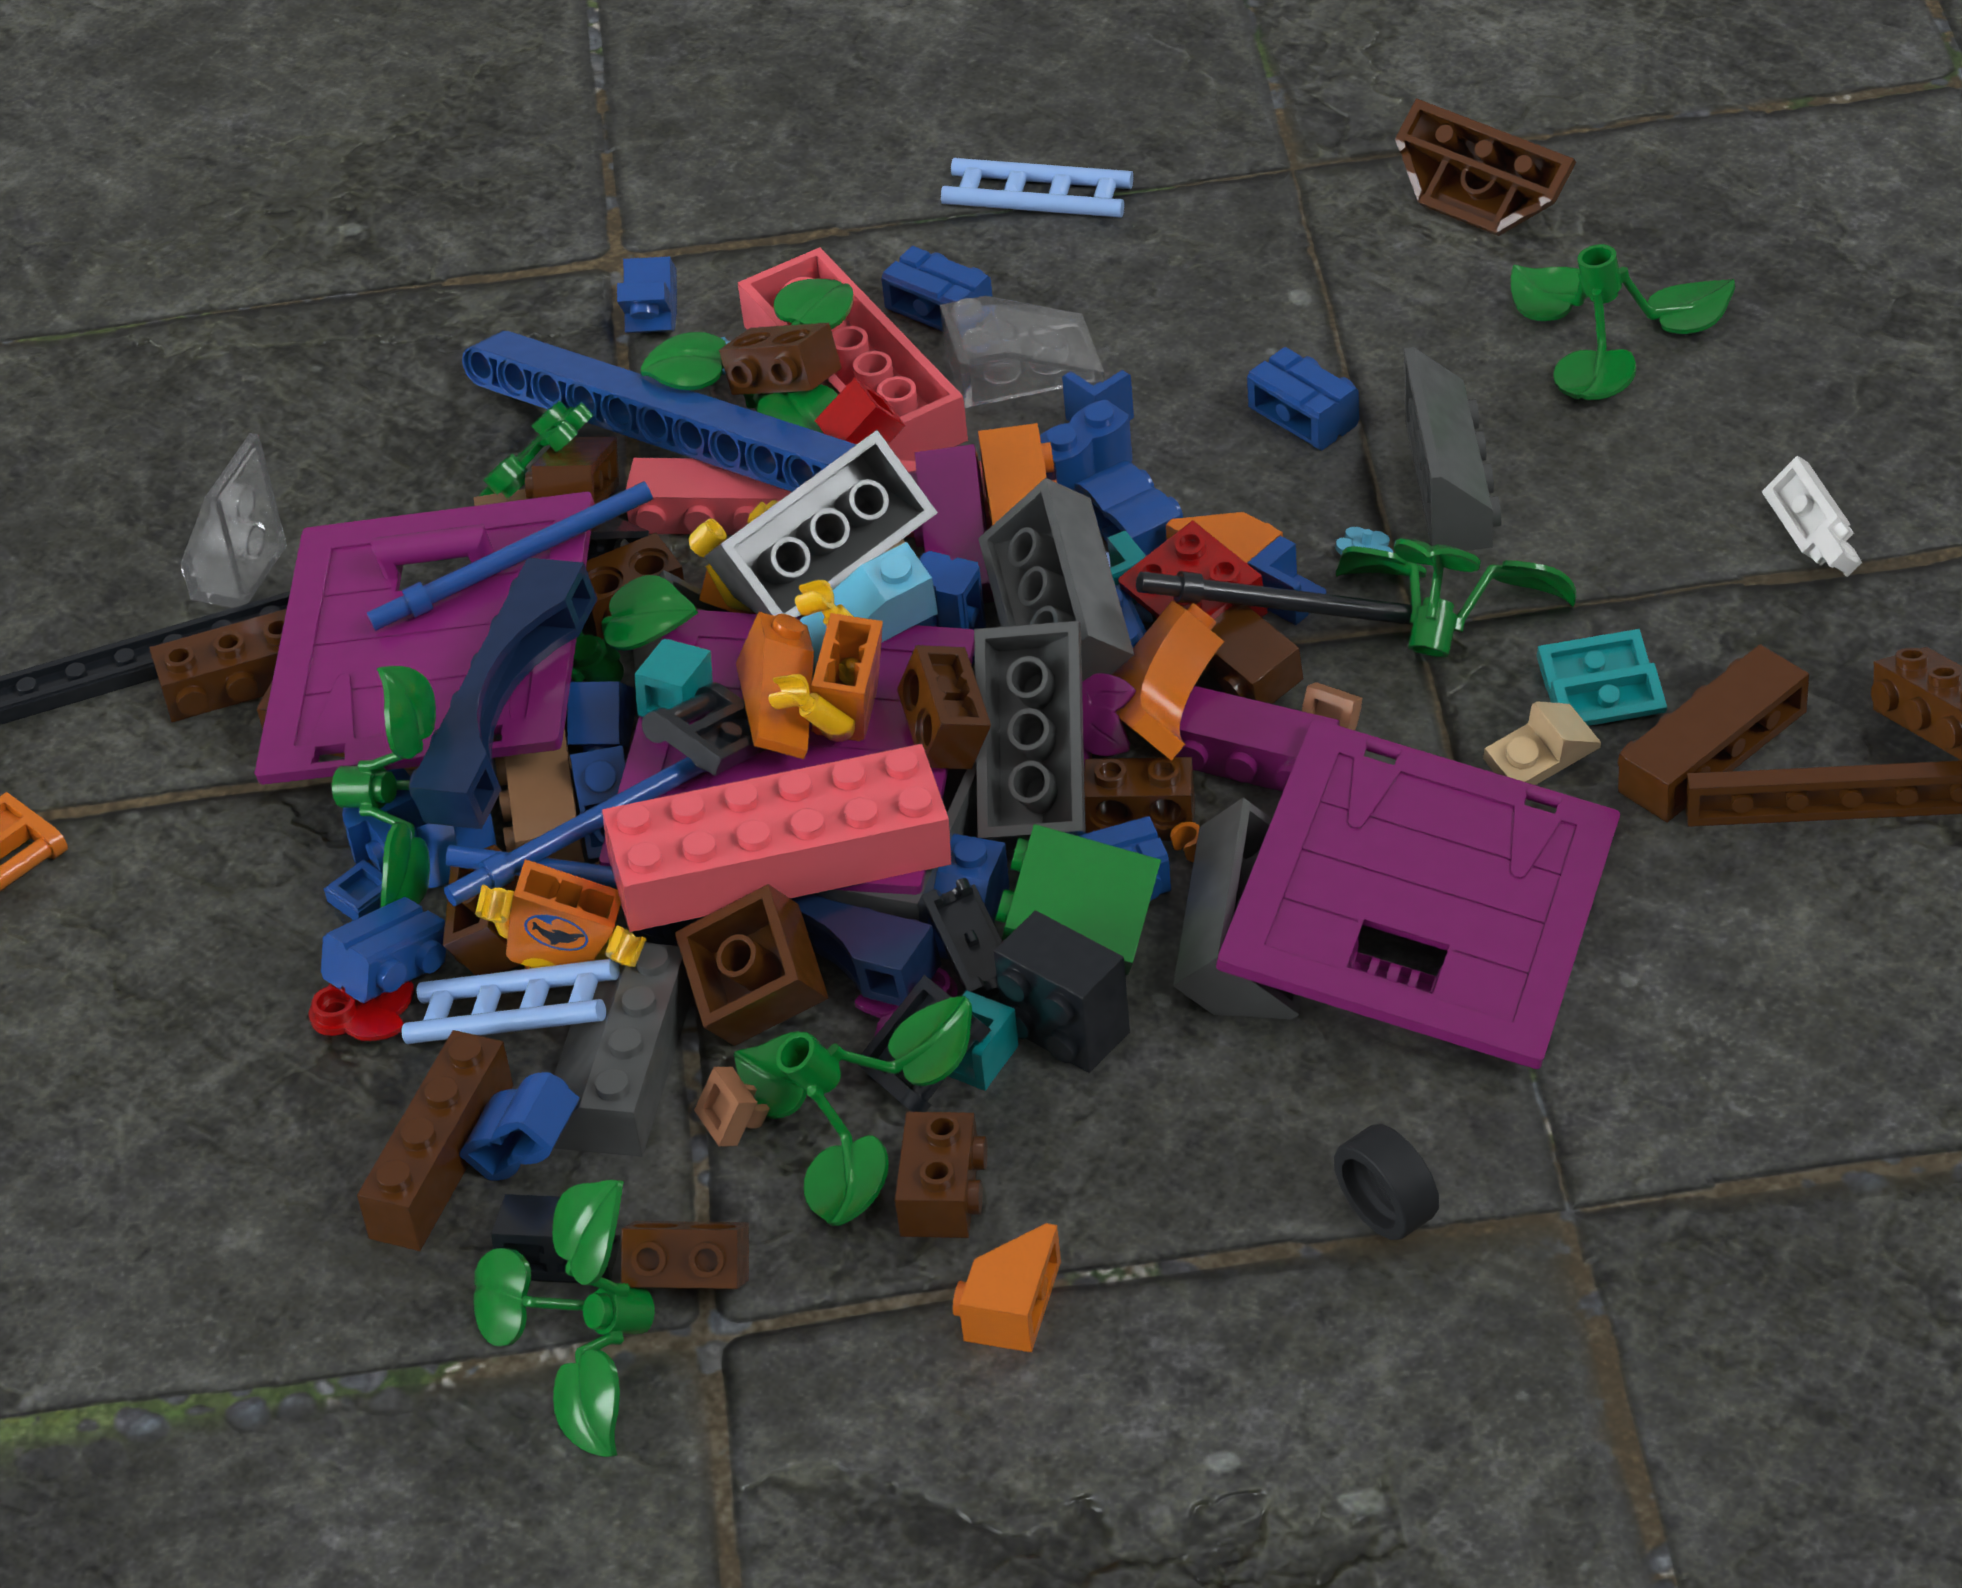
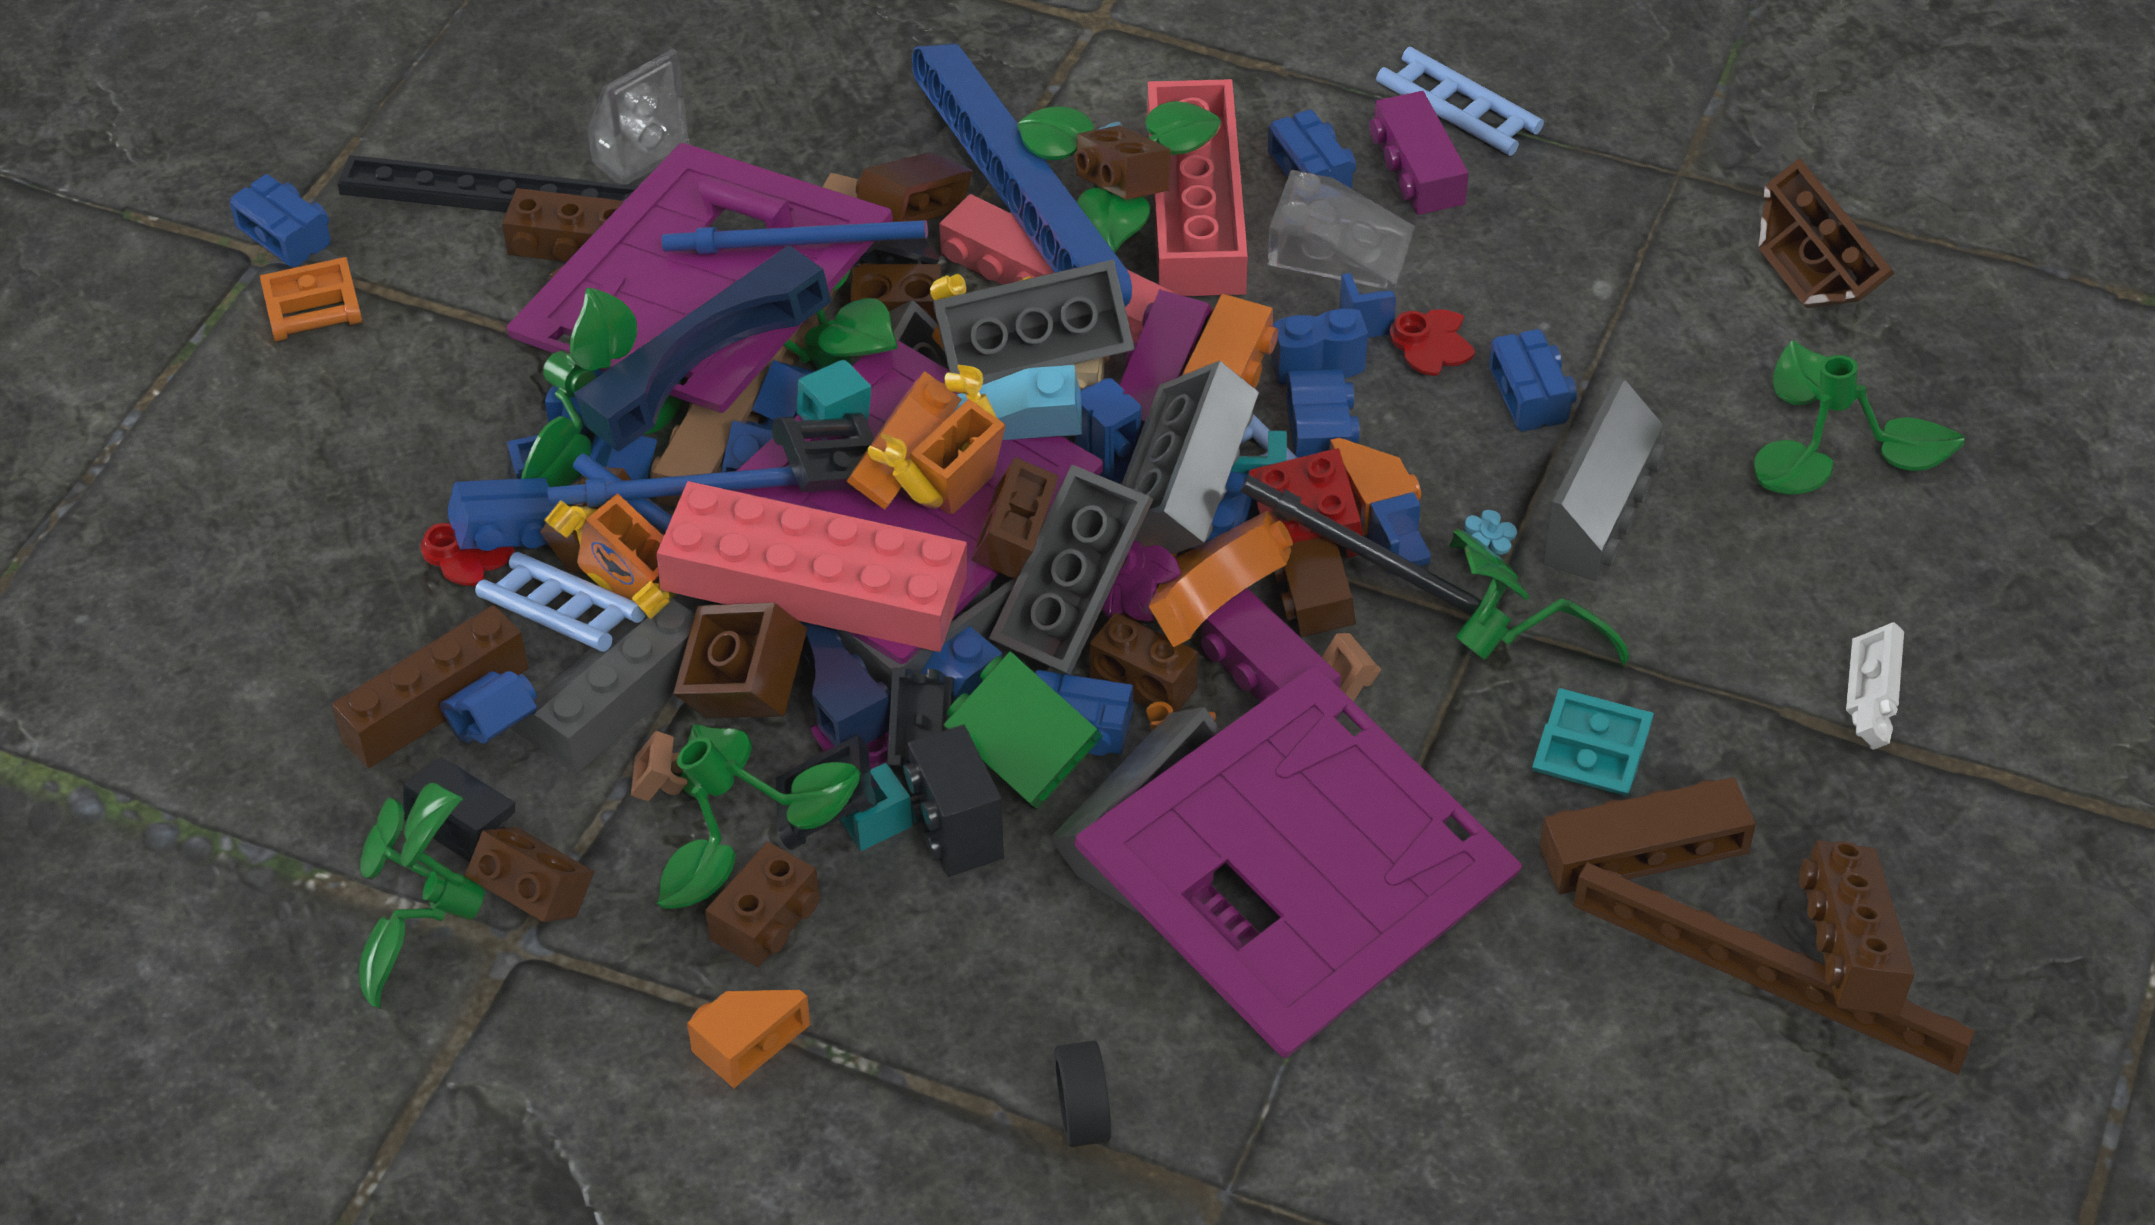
camera: 25 degrees right, 5 degrees up
green plant [479,400,593,499] -> none
blue brick [617,257,677,333] -> none
red brick [814,378,906,444] -> none
tan slope [1483,701,1601,785] -> none
none -> magenta brick [1369,91,1469,215]
none -> red plate [1389,309,1475,376]

